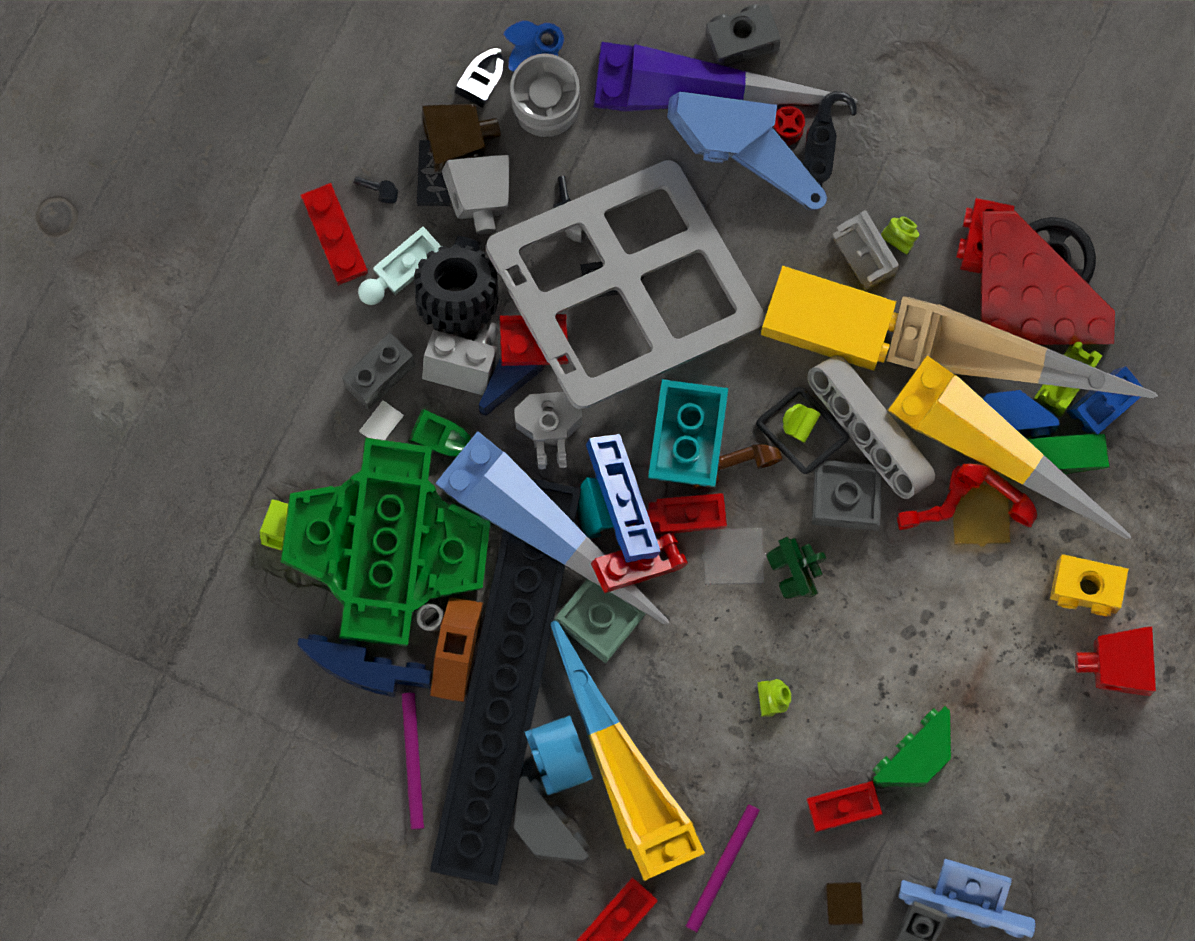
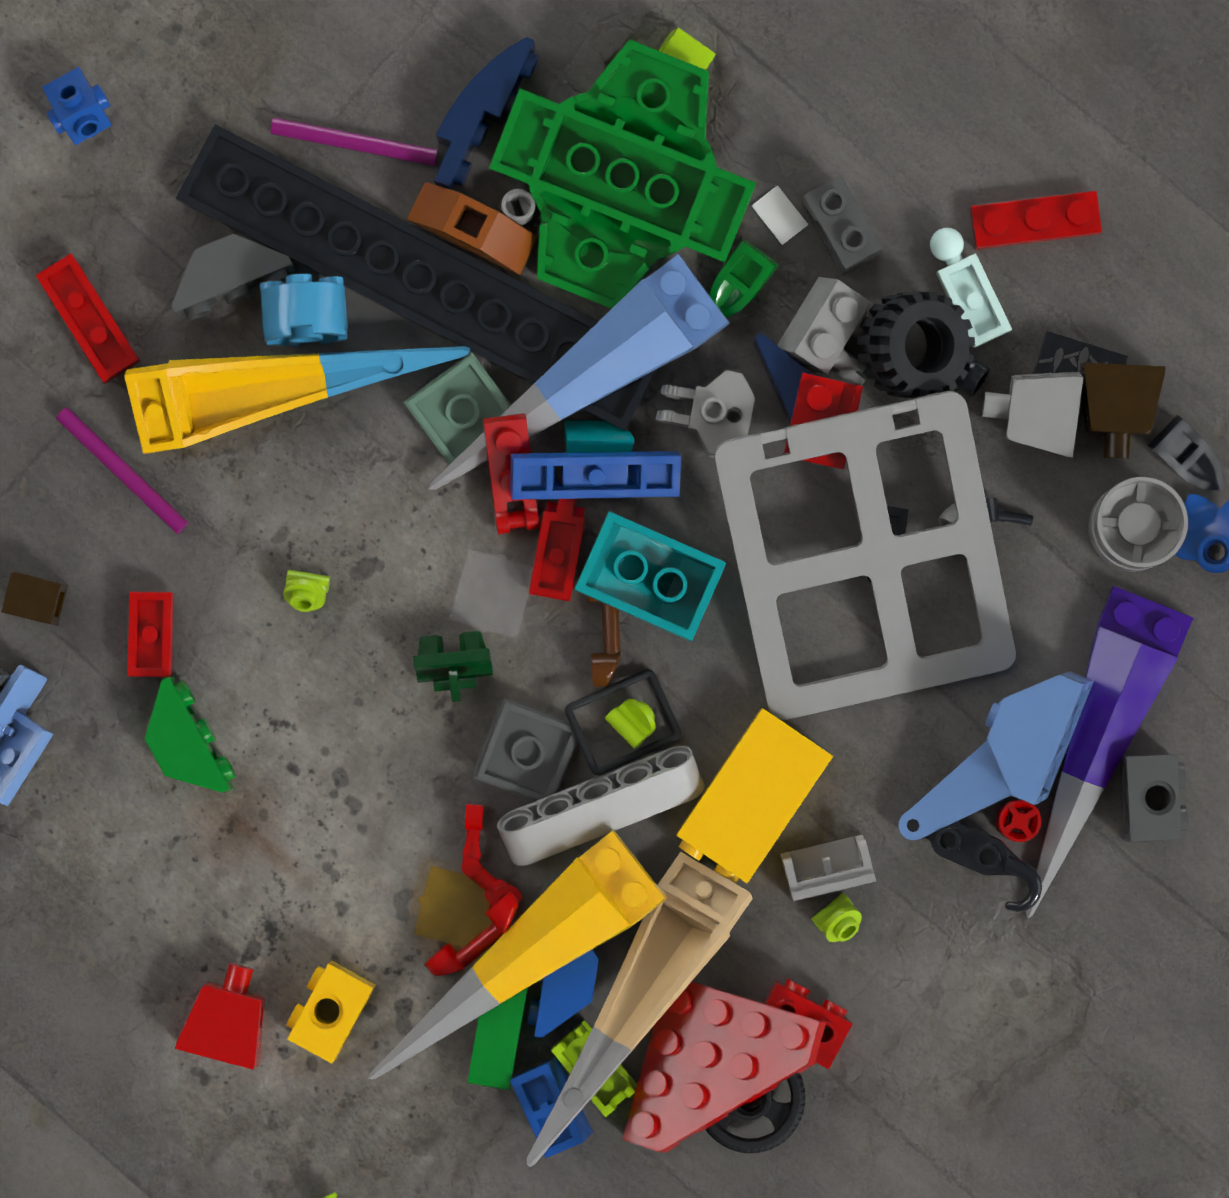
camera: 105 degrees right, 10 degrees up
black hand [354,176,398,204] -> none

